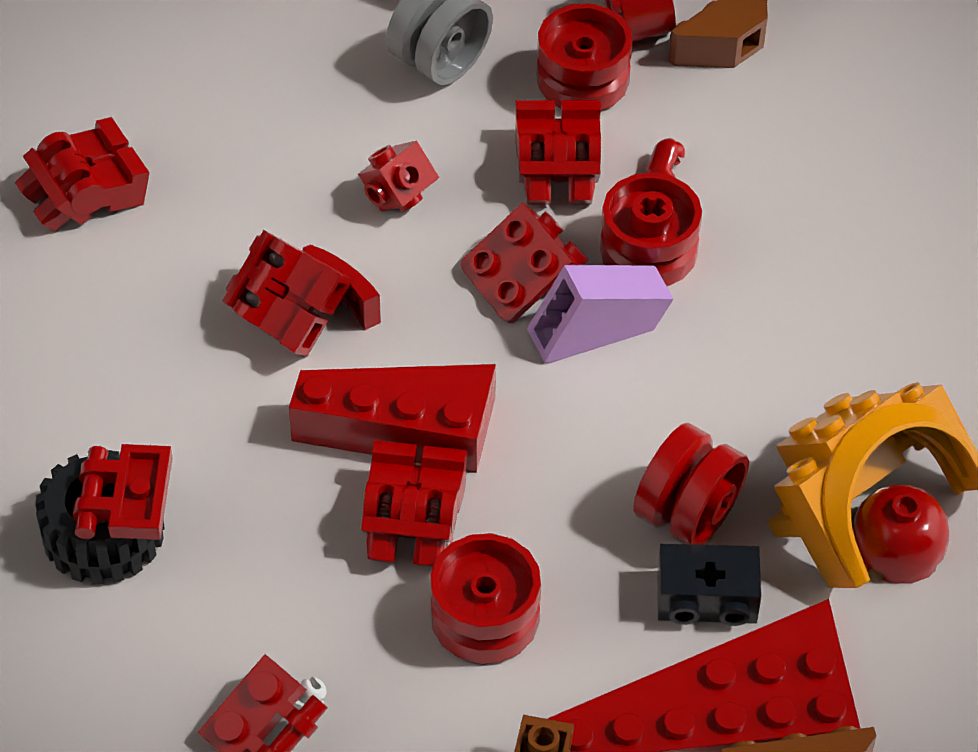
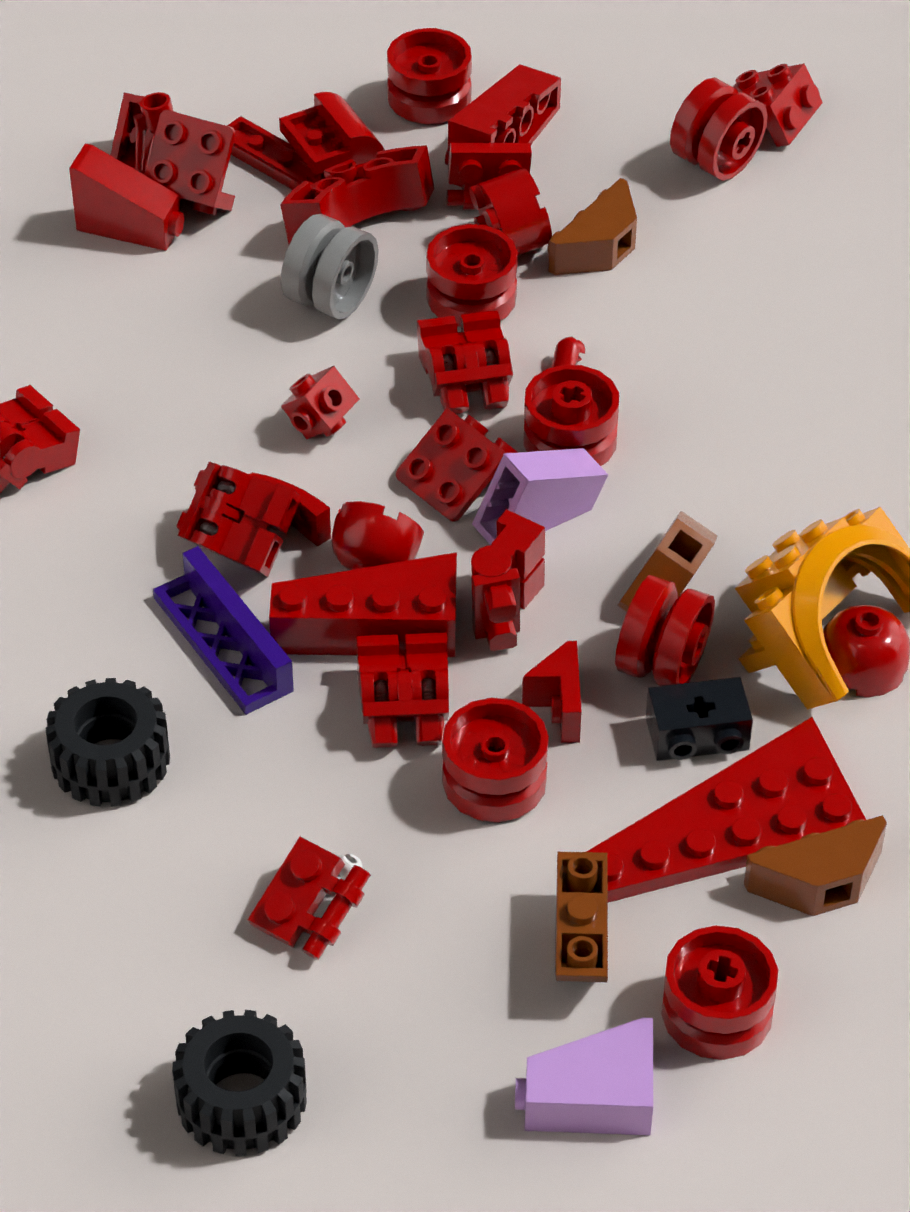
camera: 10 degrees left, 5 degrees down
red plate [73,444,173,540] -> none
none -> dark purple fence [153,546,294,715]
none -> red cylinder [331,501,424,570]
none -> red hips [471,509,545,651]
none -> red slope [522,641,582,743]
none -> dark orange slope [617,511,717,612]

